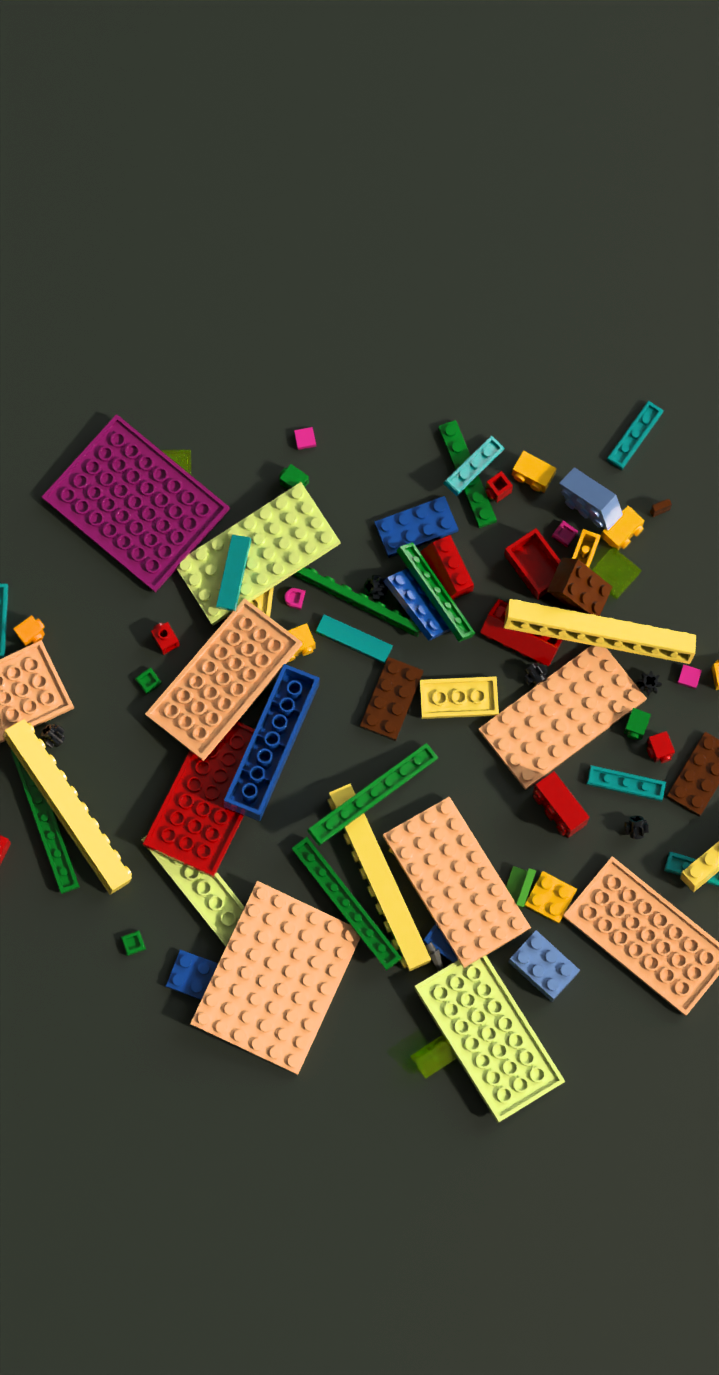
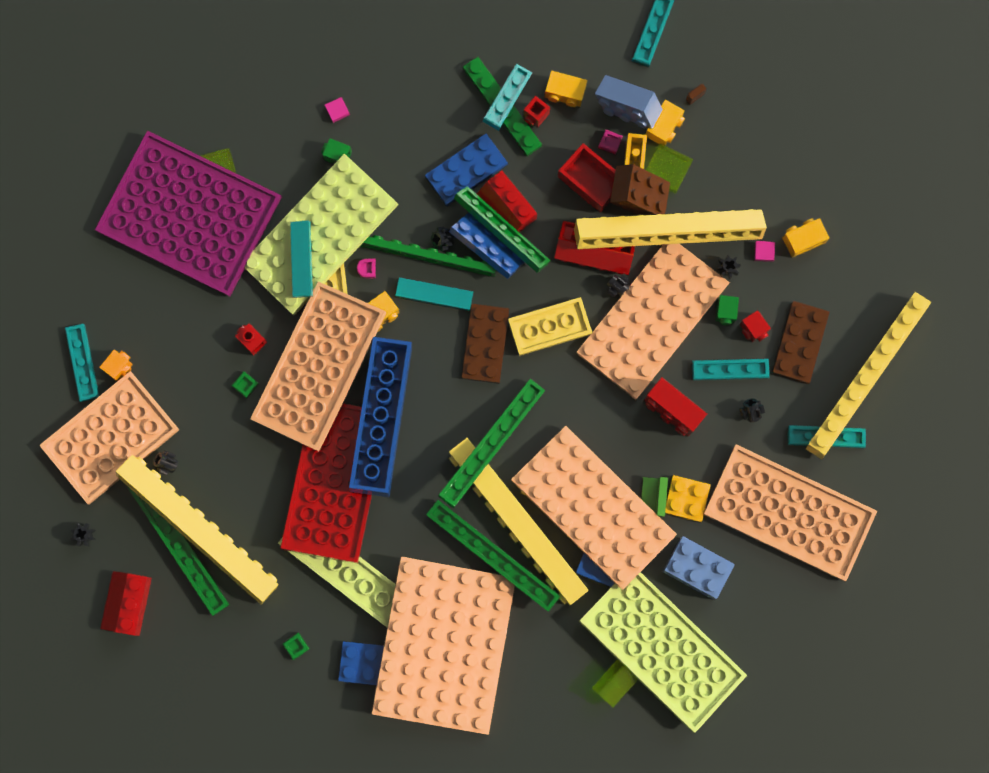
camera: 15 degrees left, 5 degrees up
dark grey bar [425,942,443,971] -> none

